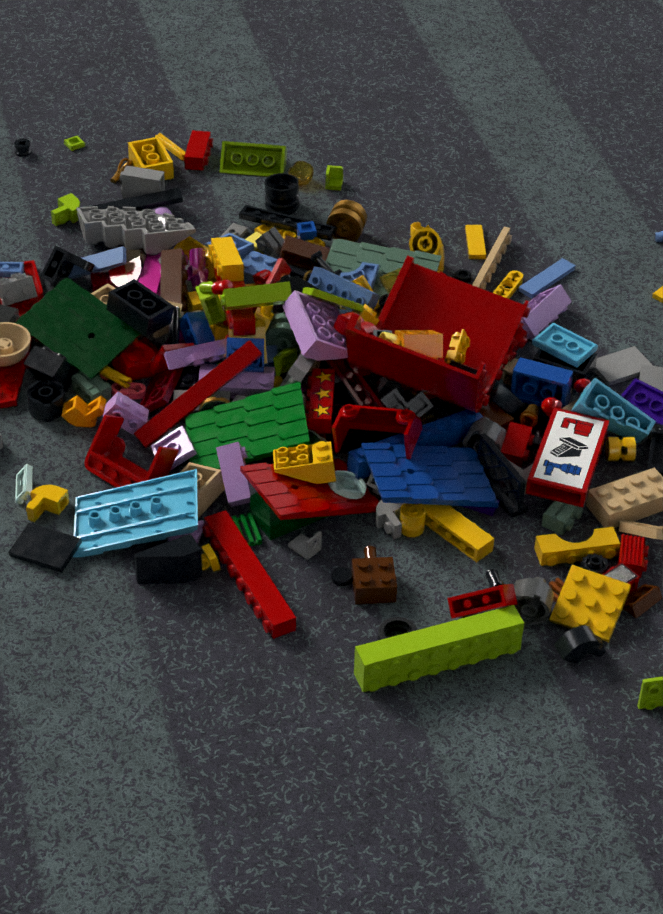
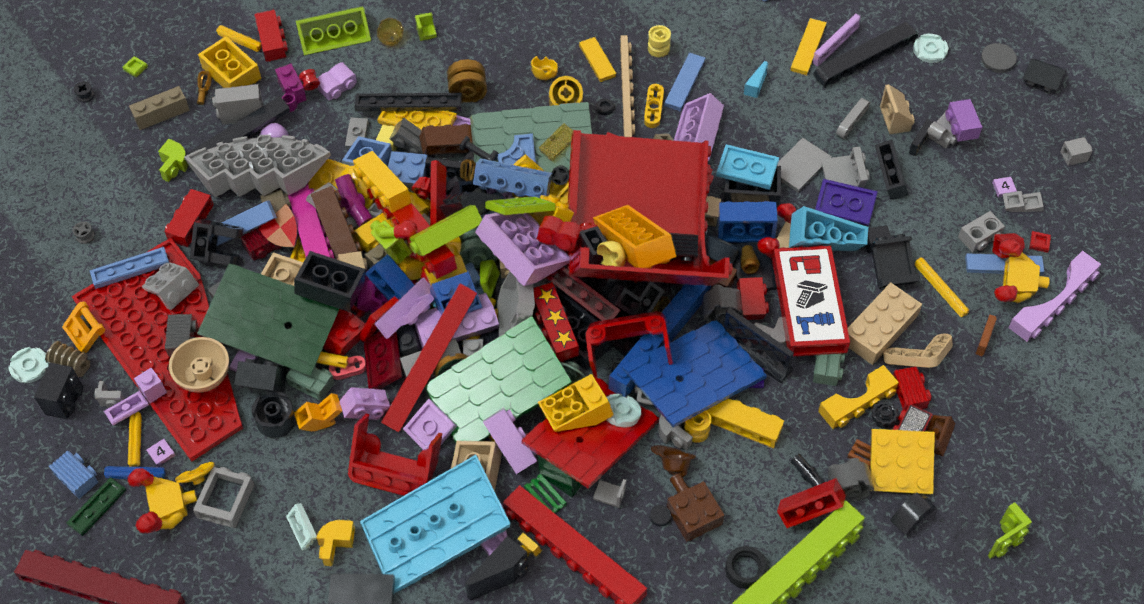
camera: 20 degrees left, 15 degrees up
black axle [168,306,180,345] -> none
black wheel [264,173,299,215] -> none
blue panel [297,221,317,241] -> none
yellow hinge [445,329,470,364] -> none
yellow wheel [605,437,636,461] -> none
none -> dark tan brick [129,86,190,130]
none -> red brick [164,189,214,247]
none -> magenta hinge [275,64,307,112]
none -> red wheel [299,69,321,91]
none -> lavender brick [317,62,357,101]
none -> light yellow wheel [648,25,671,57]
none -> reddish brown piece [650,445,696,477]
none -> medium azure slope [744,61,768,98]

